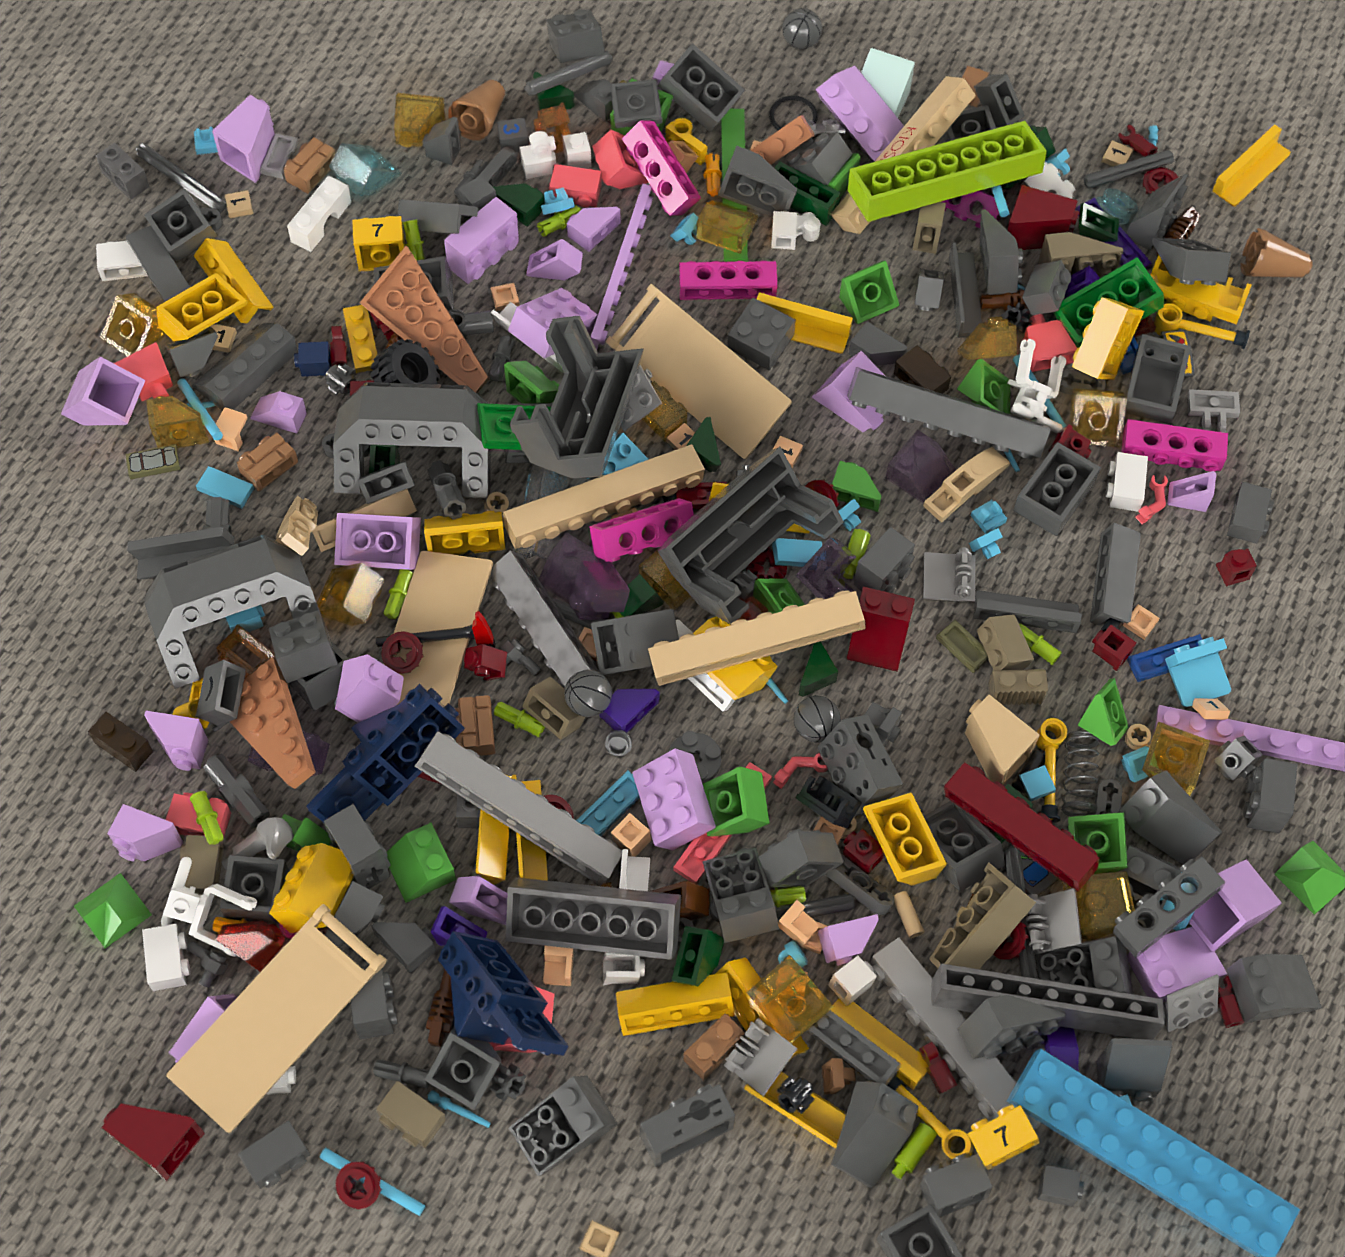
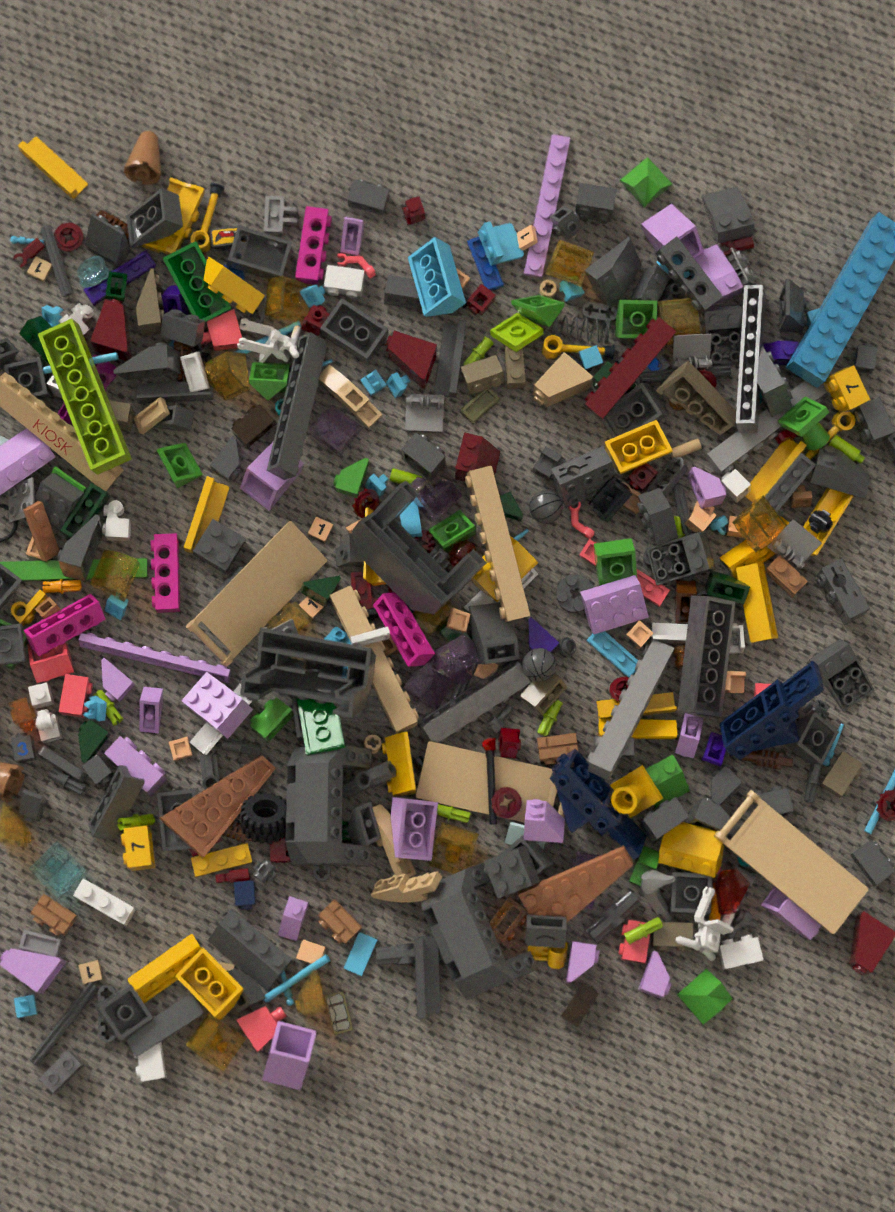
camera: 90 degrees left, 15 degrees up
none -> tan tile [134,397,170,434]
none -> white tile [180,352,210,393]
none -> medium azure tile [300,284,326,308]
none -> white tile [350,627,390,646]
none -> dark red slope [386,330,437,389]
none -> medium azure slope [408,237,466,317]
none -> light nougat tile [446,608,471,633]
none -> lime tile [490,312,544,352]
none -> yellow plant [610,765,663,818]
none -> bright green plant [777,396,830,450]

